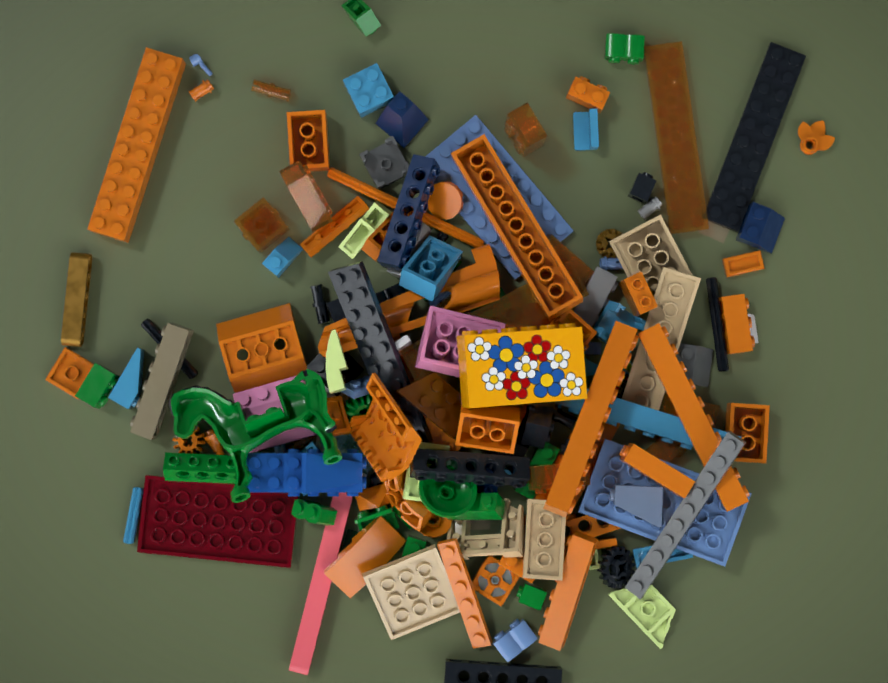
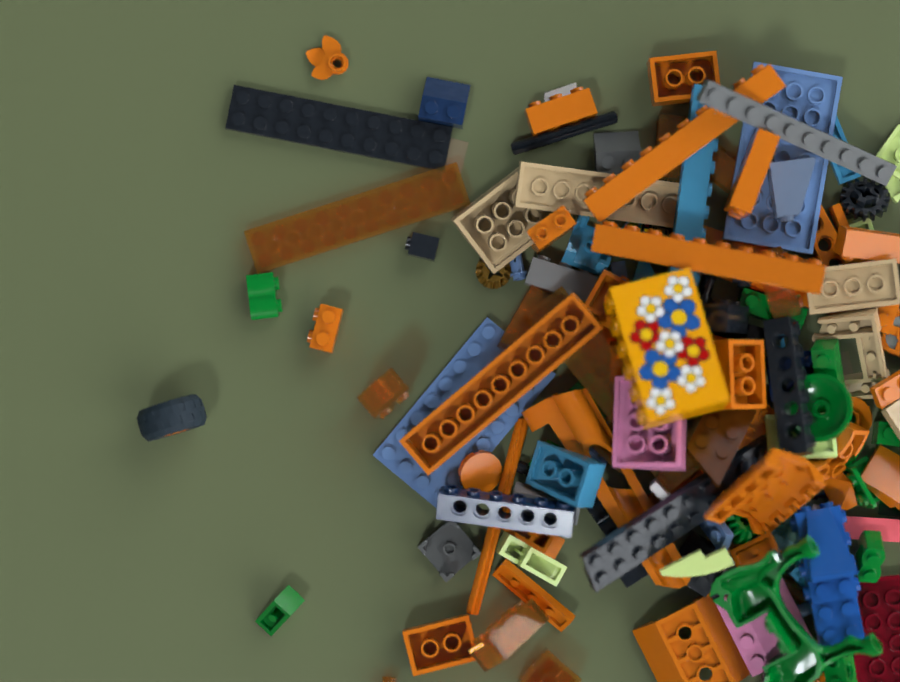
camera: 100 degrees left, 0 degrees up
dark azure slope [262,237,303,278] -> none
black pin [310,284,330,324] -> none
dark azure brick [343,63,394,118] -> none
dark blue slope [375,91,429,148] -> none
dark azure panel [573,109,599,151] -> none
light grey pin [637,196,662,220] -> none
orange tile [722,250,765,278] -> none

